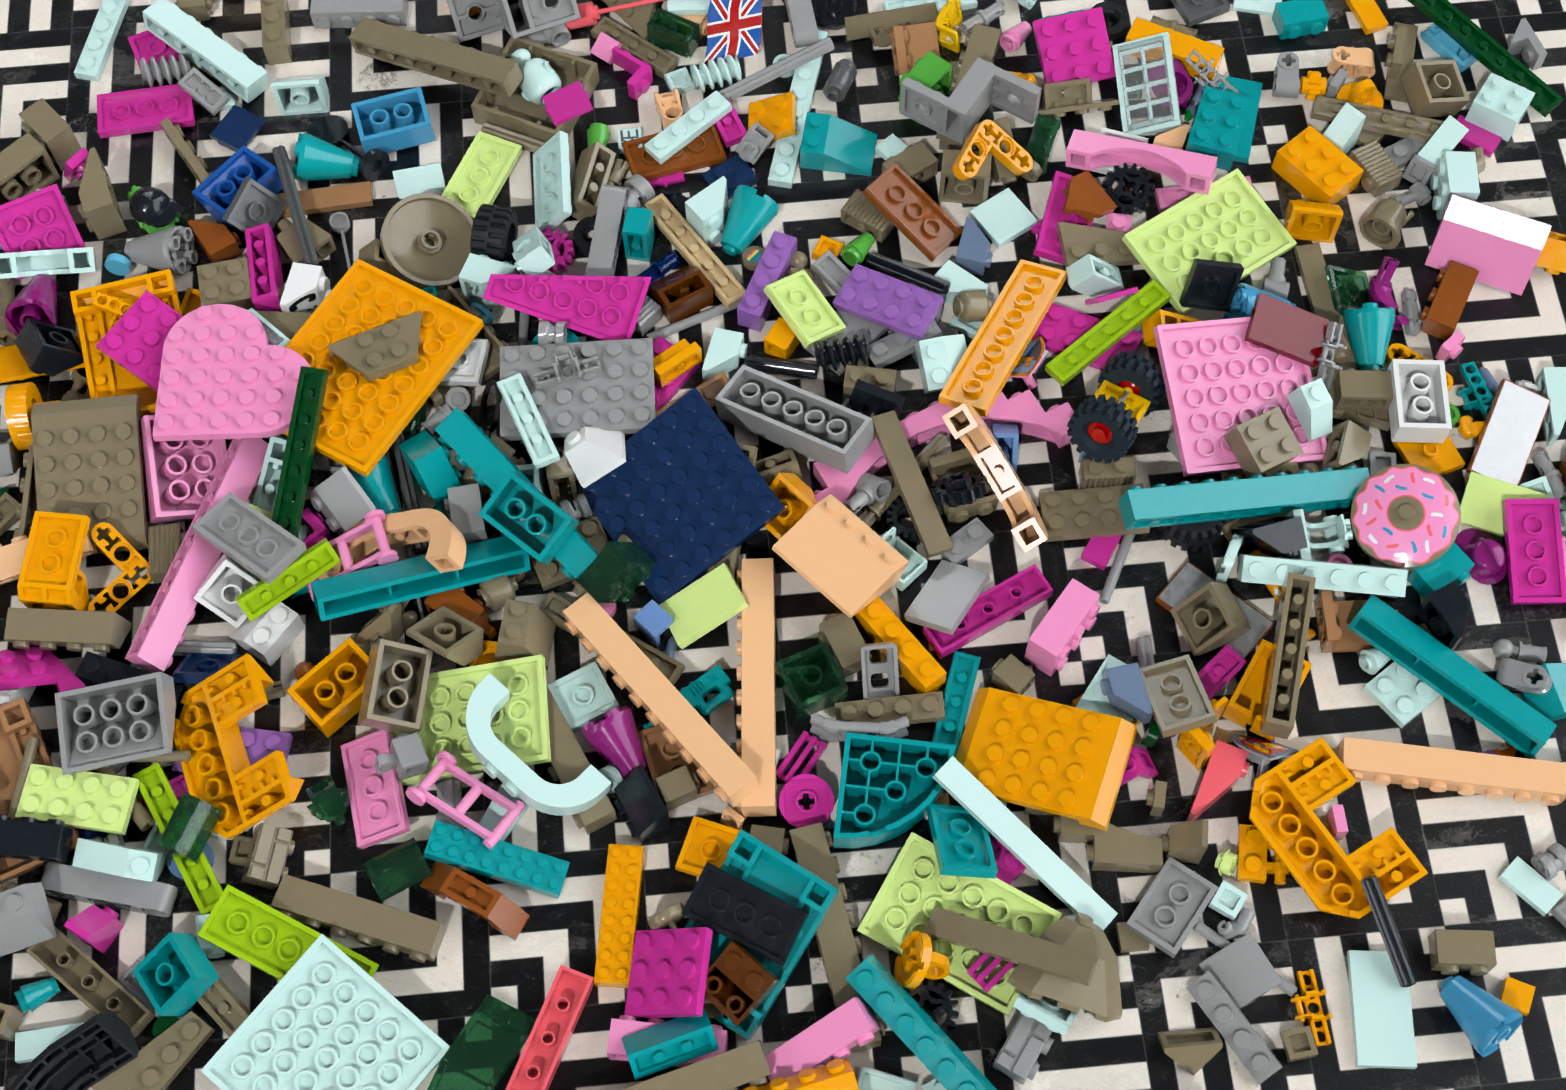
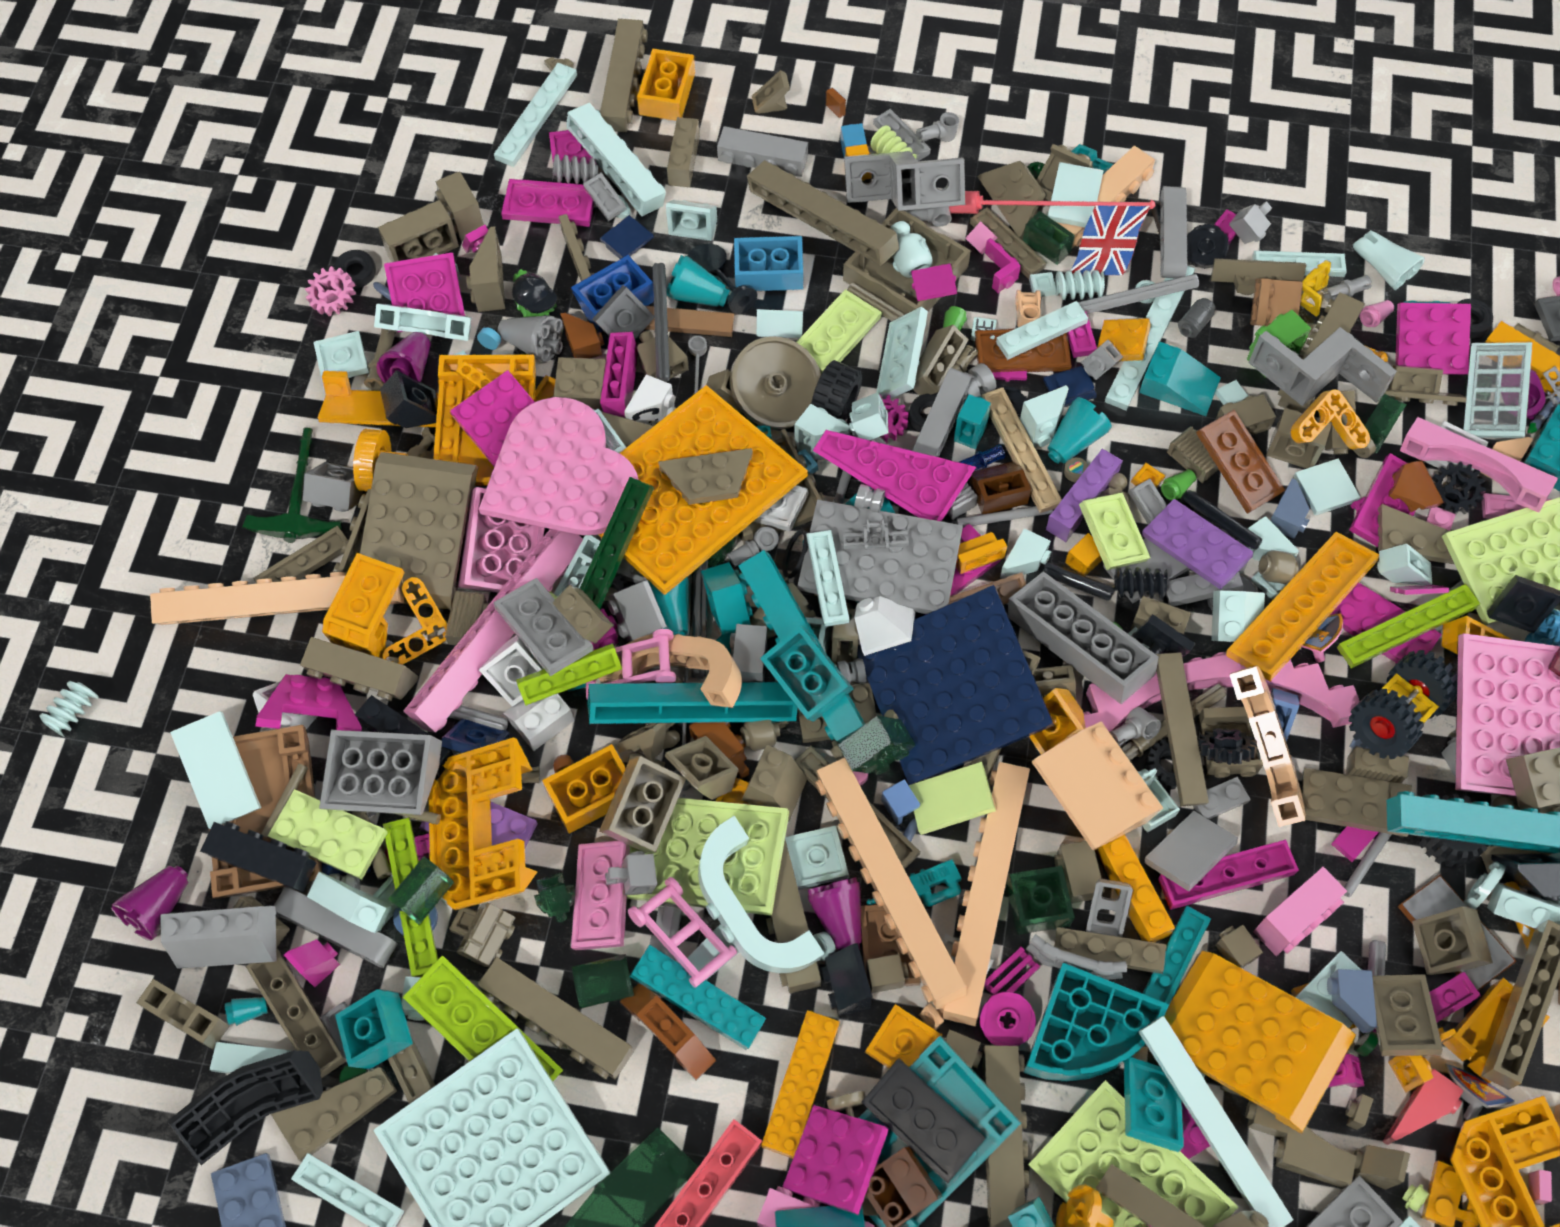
camera: 15 degrees right, 0 degrees up
none -> dark tan brick [552,585,614,643]

